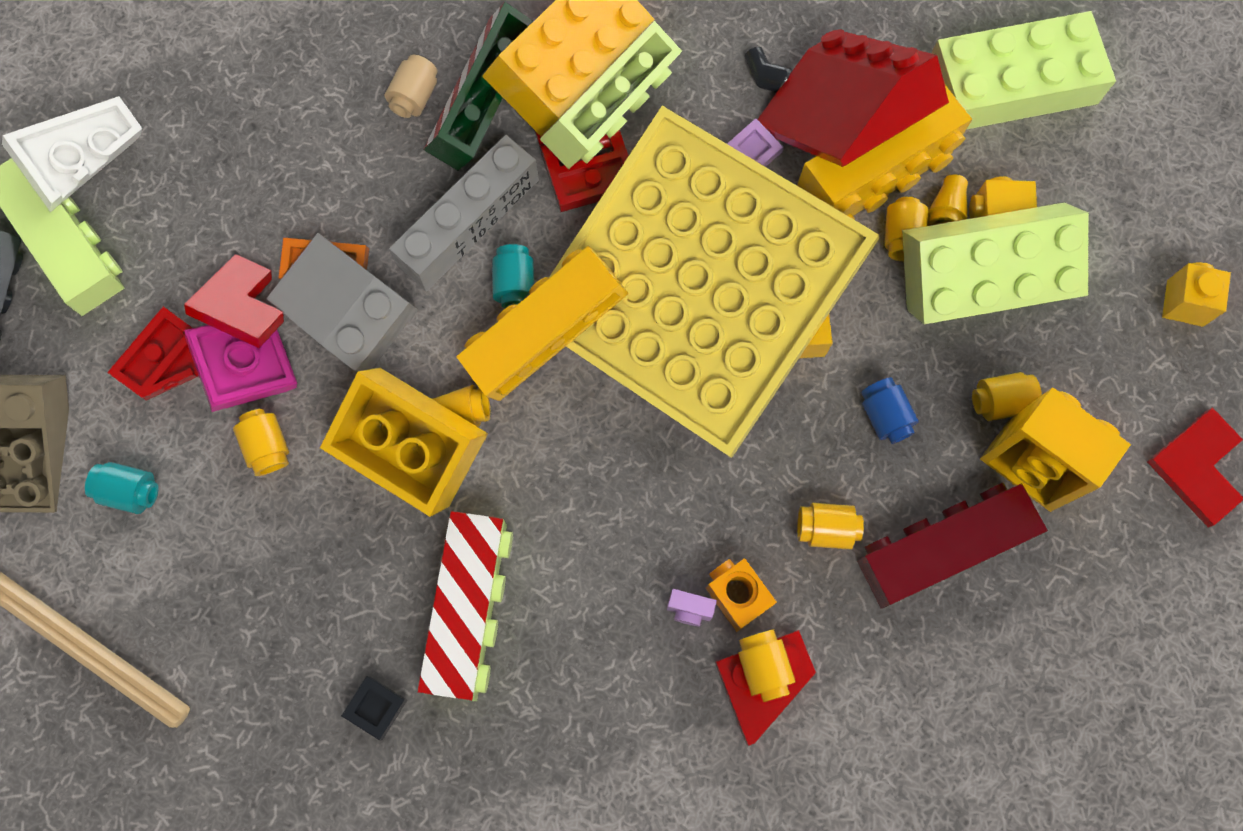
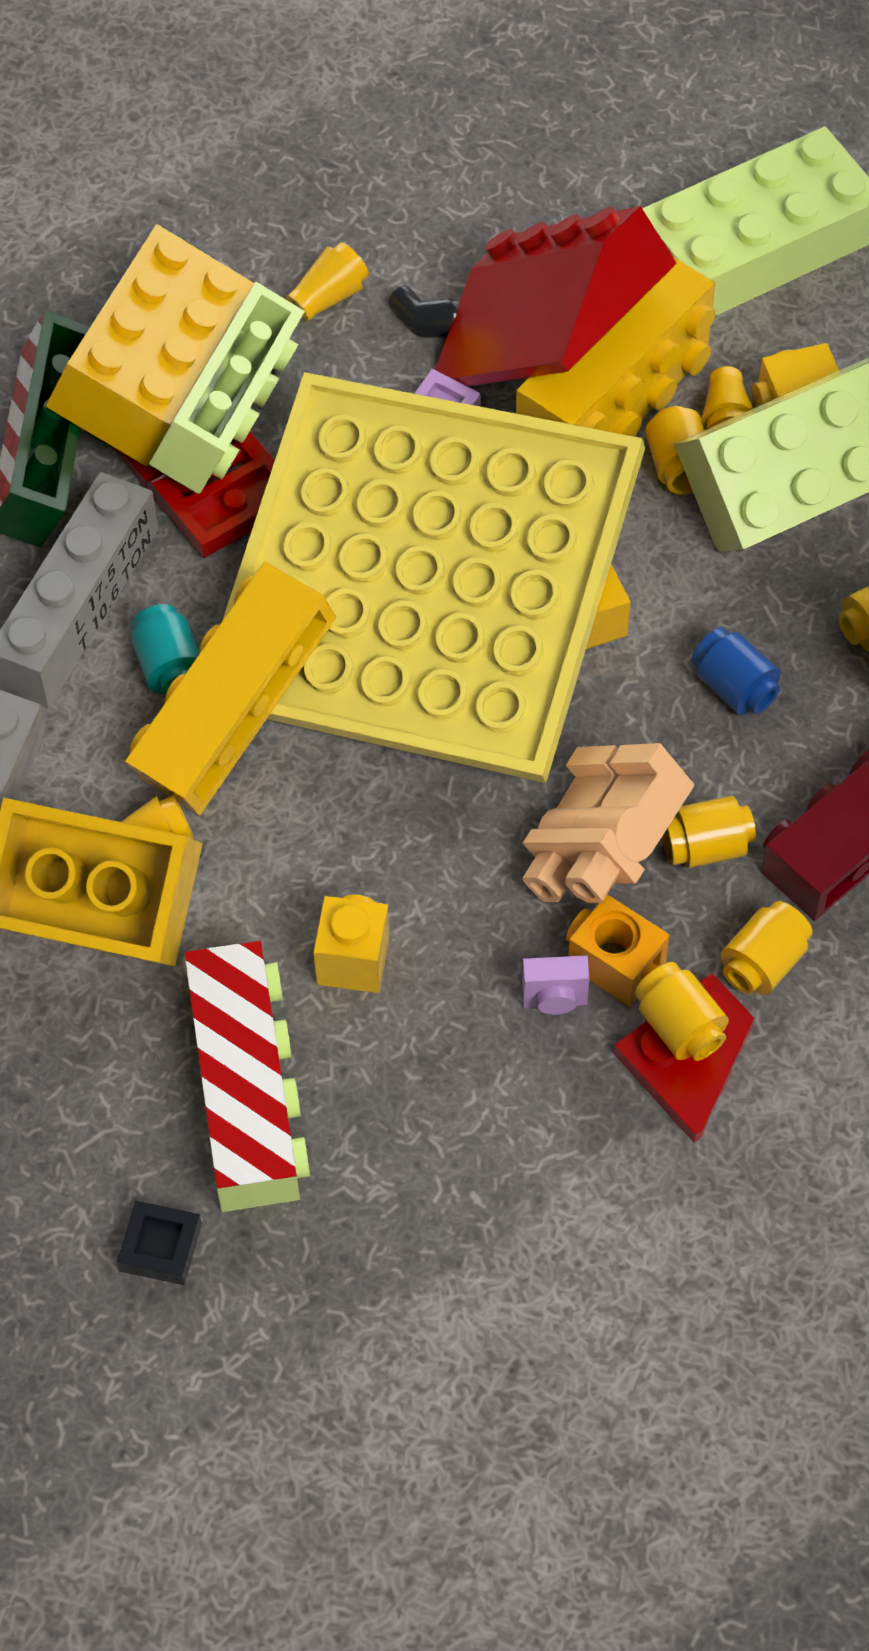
camera: 15 degrees left, 15 degrees down
none -> yellow cone [286,242,369,322]
none -> yellow brick [314,895,390,993]
none -> light nougat hips [523,743,695,903]
none -> yellow brick [720,901,813,995]

